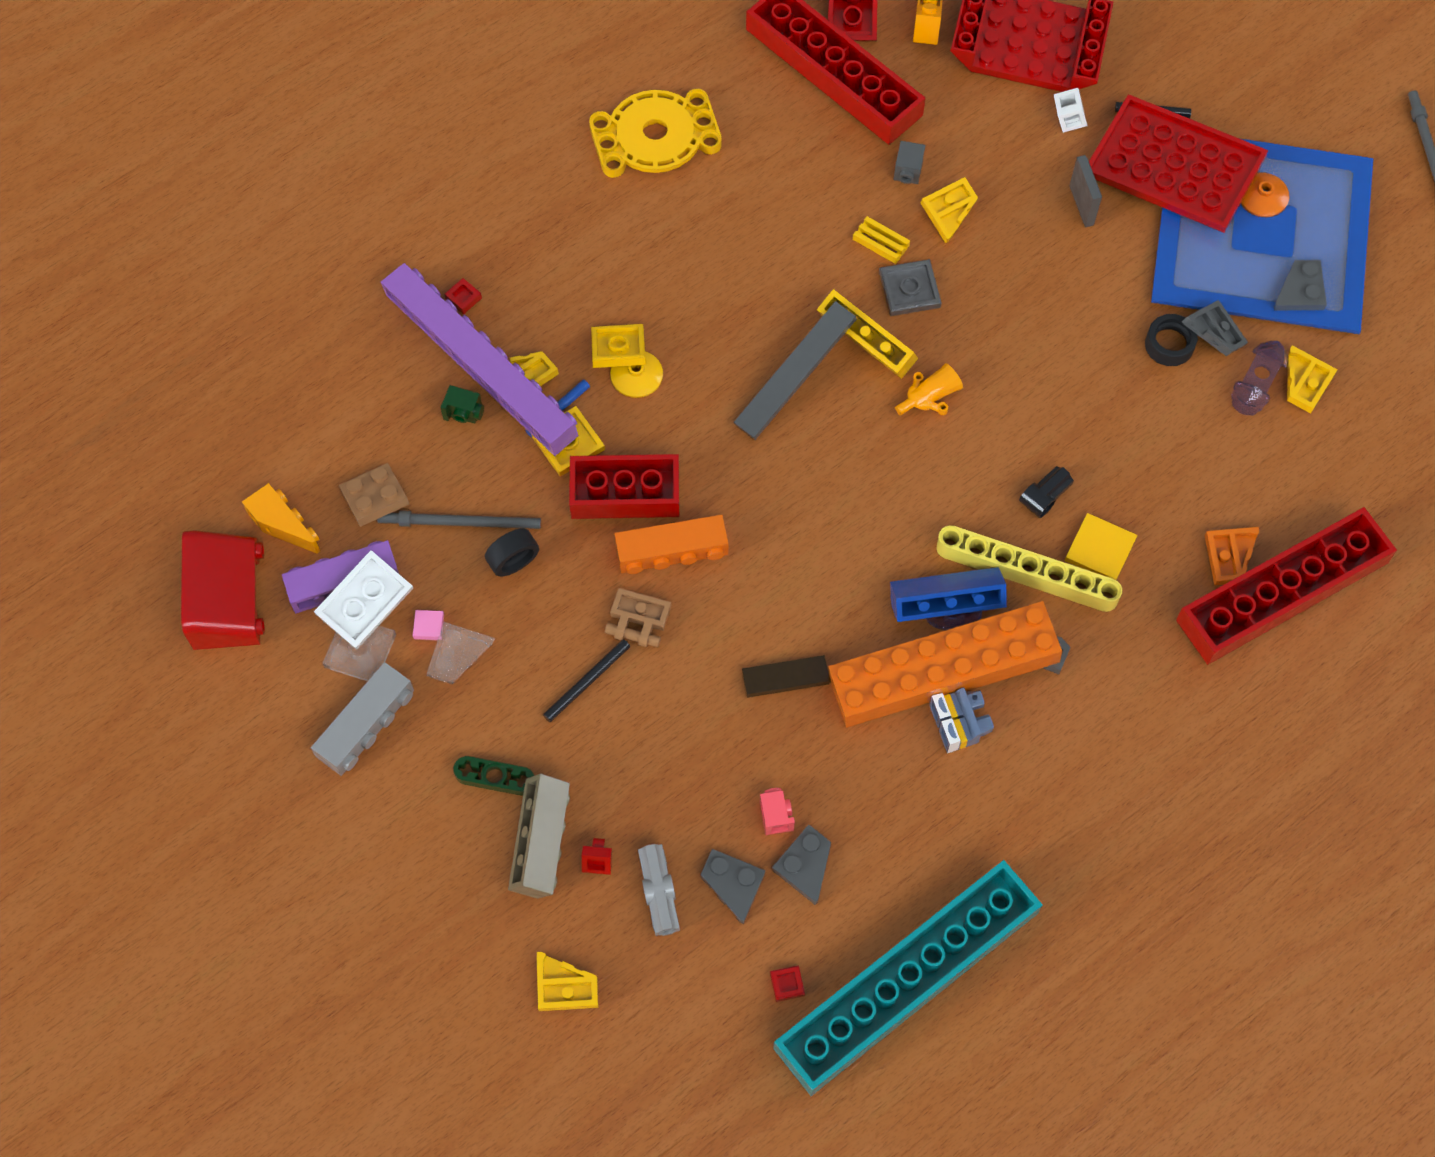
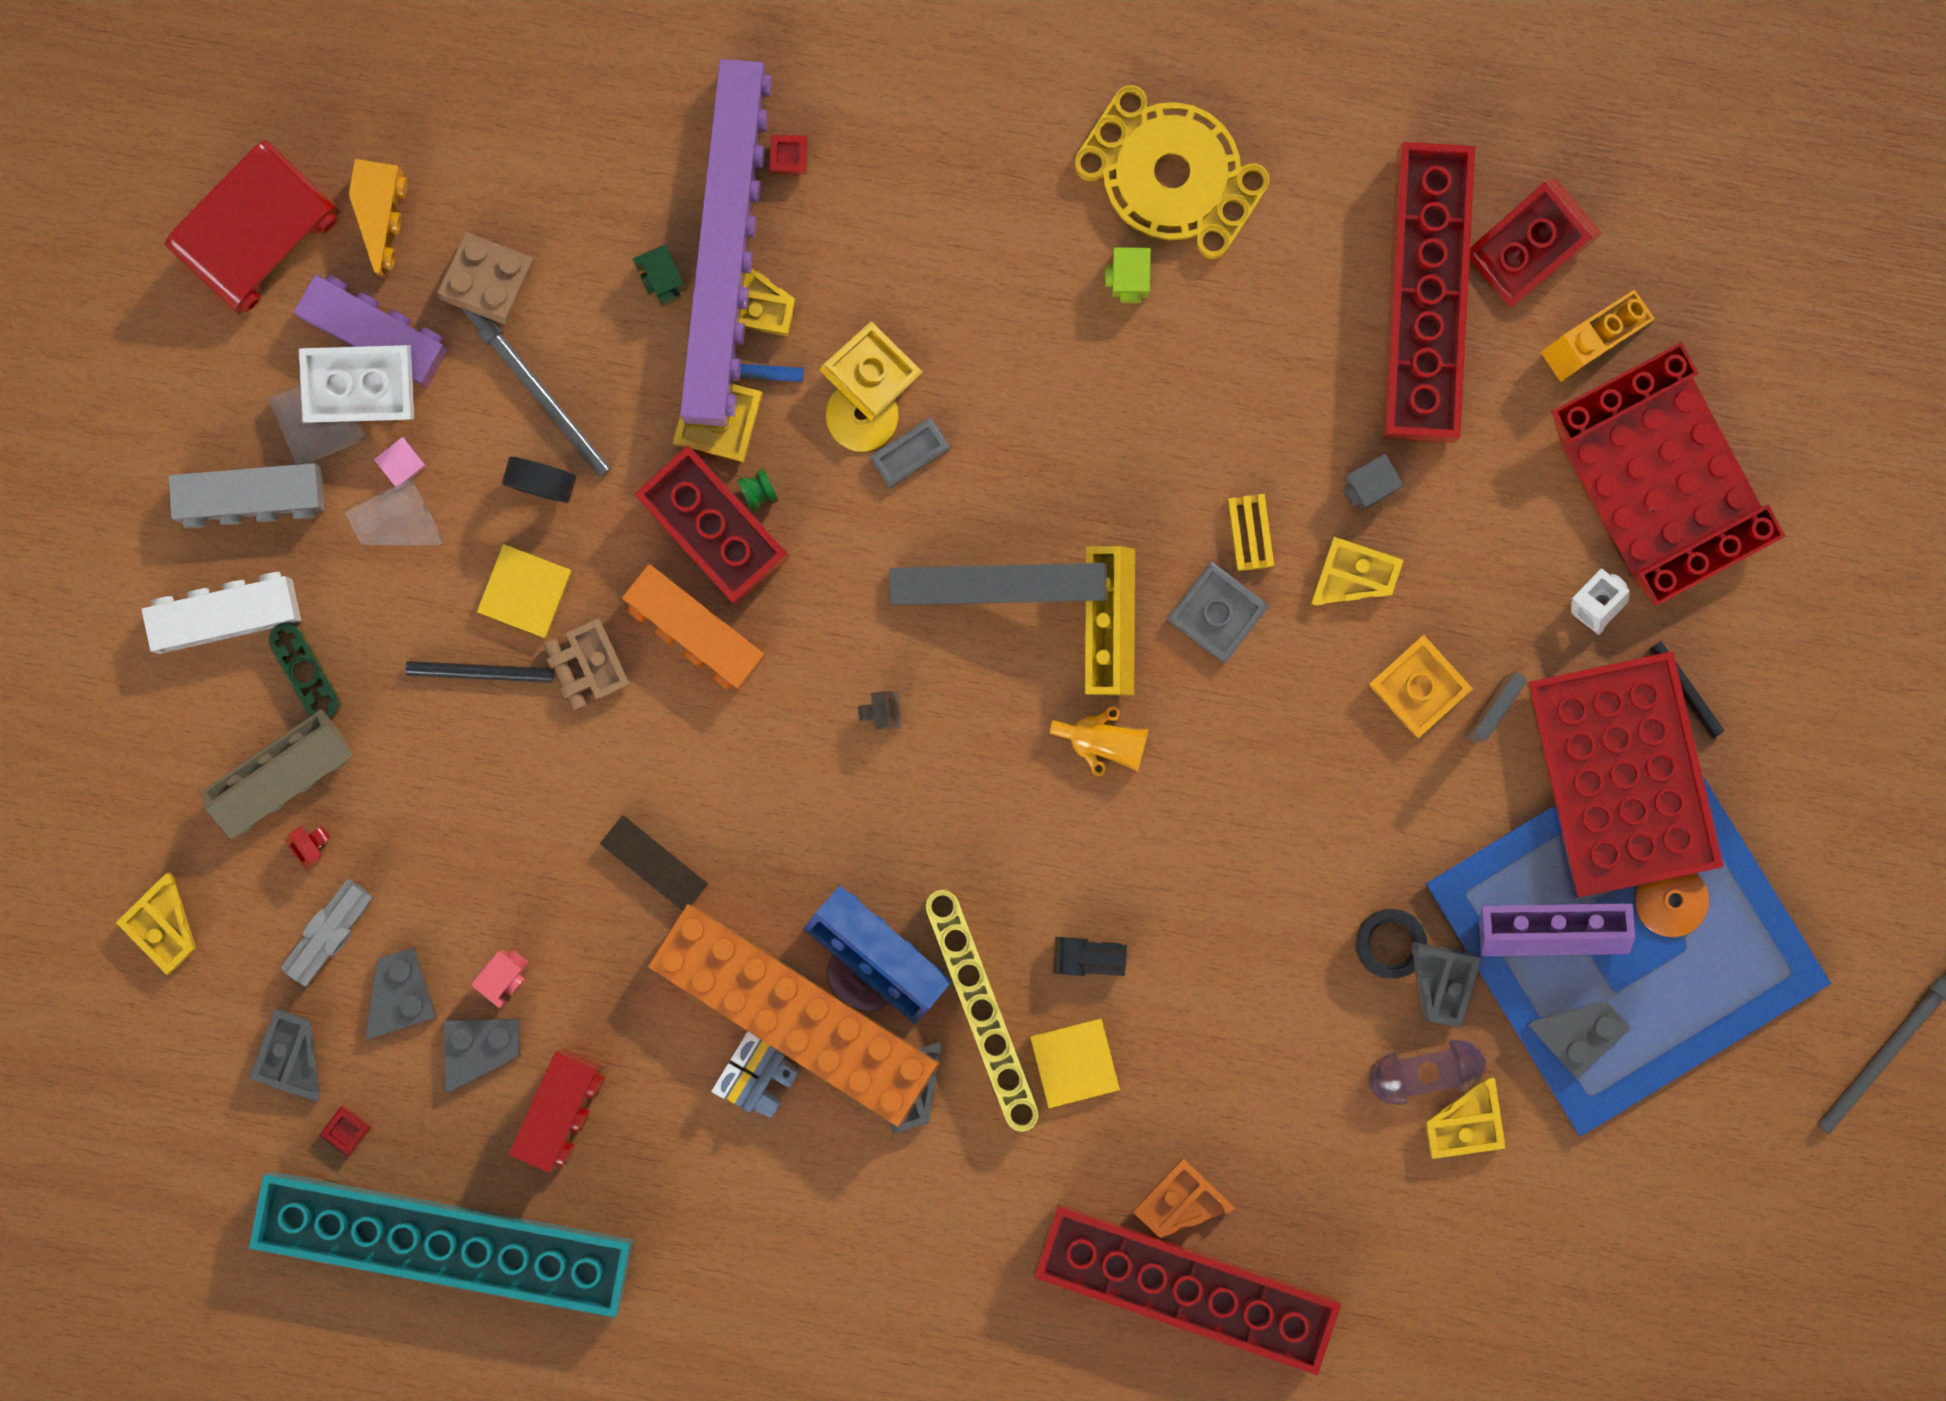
camera: 50 degrees right, 20 degrees up
none -> white brick [142,572,302,654]
none -> dark grey wing [249,1008,319,1102]
none -> yellow tile [477,544,573,639]
none -> red brick [508,1048,606,1173]
none -> green wheel [737,468,779,513]
none -> clear smoke tile [858,691,902,730]
none -> flat silver tile [870,417,951,488]
none -> lime brick [1105,247,1151,304]
none -> light orange plate [1368,635,1473,739]
none -> medium lavender brick [1479,904,1635,956]

